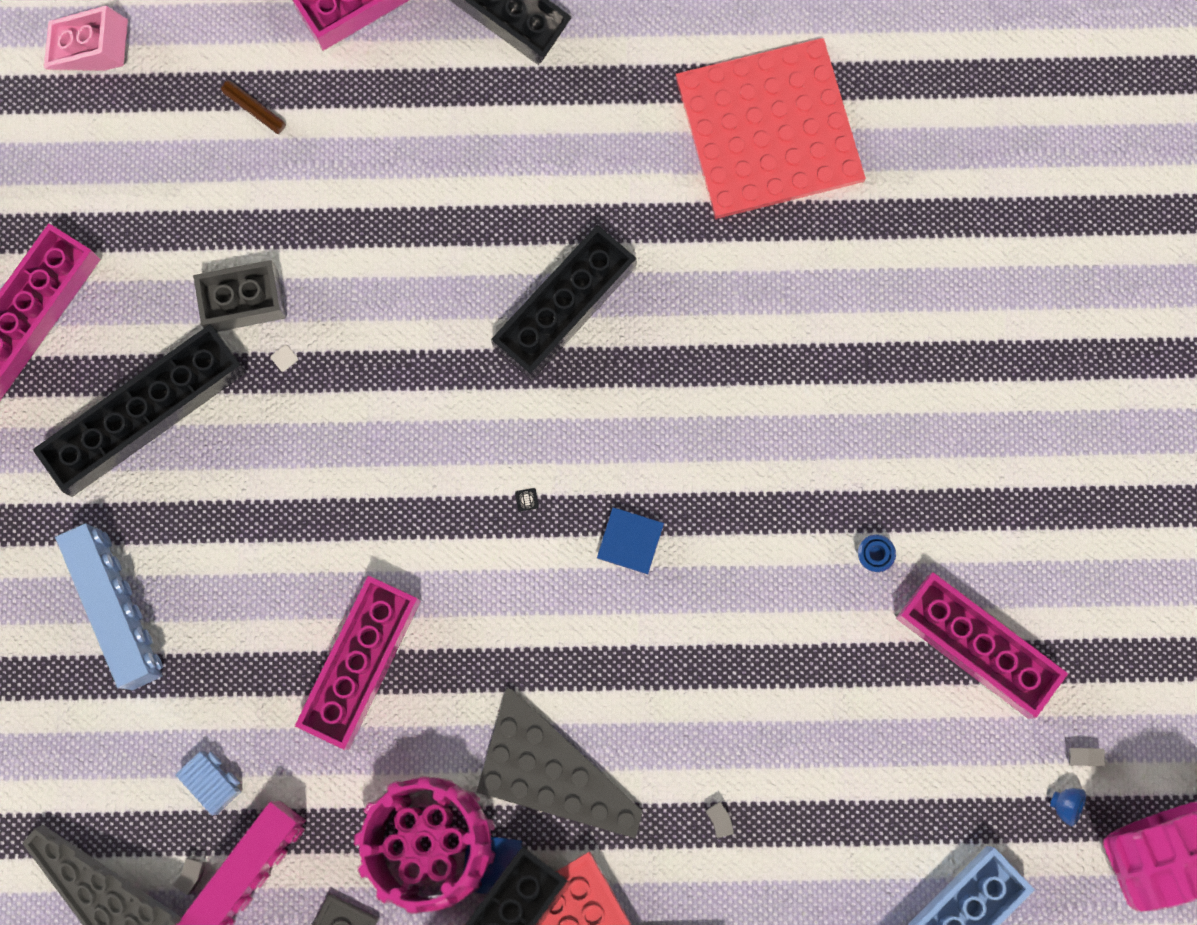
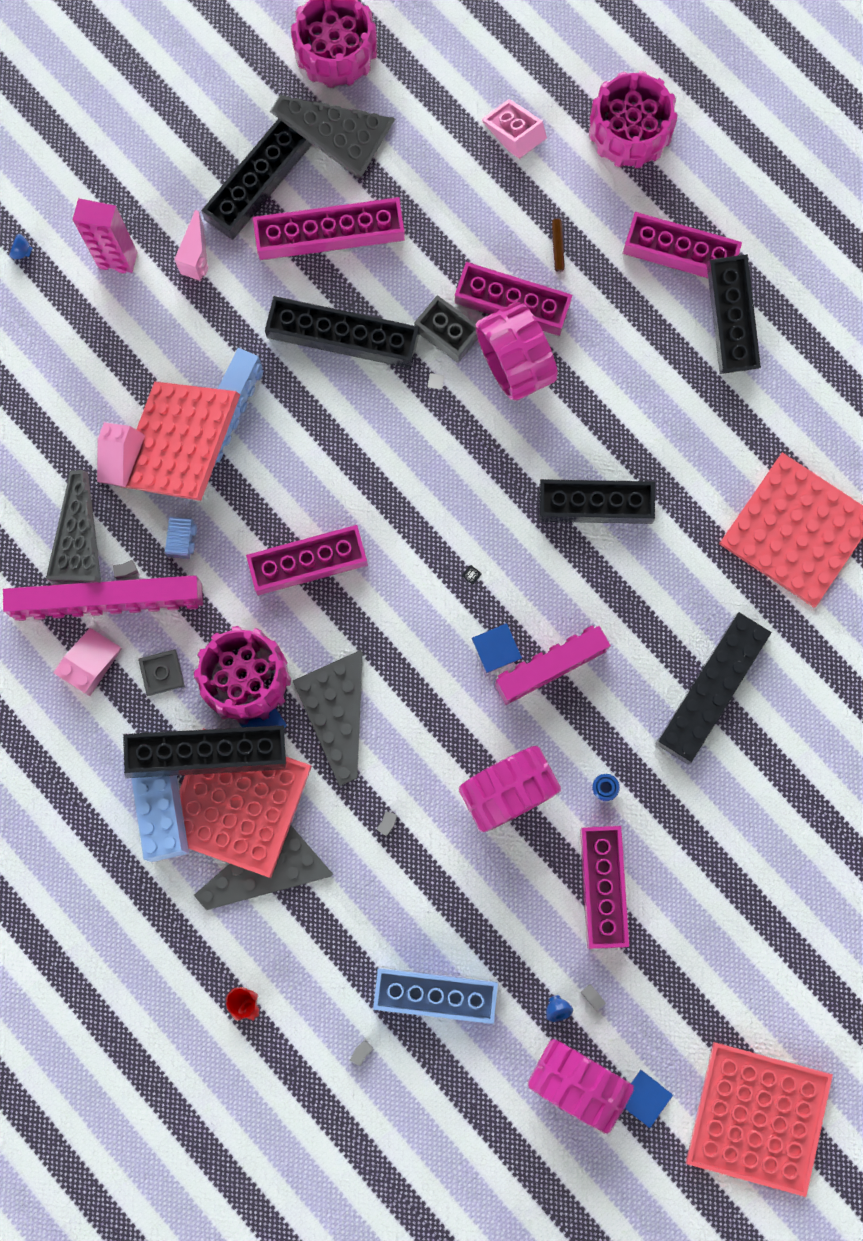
camera: 50 degrees right, 0 degrees up
none -> bright pink slope [97,422,145,487]
none -> coral plate [124,382,241,501]
none -> dark pink brick [454,262,573,336]
none -> dark pink wheel [459,745,561,833]
none -> dark pink wheel [475,302,558,401]
none -> dark pink brick [495,625,611,705]
none -> black brick [655,612,772,765]

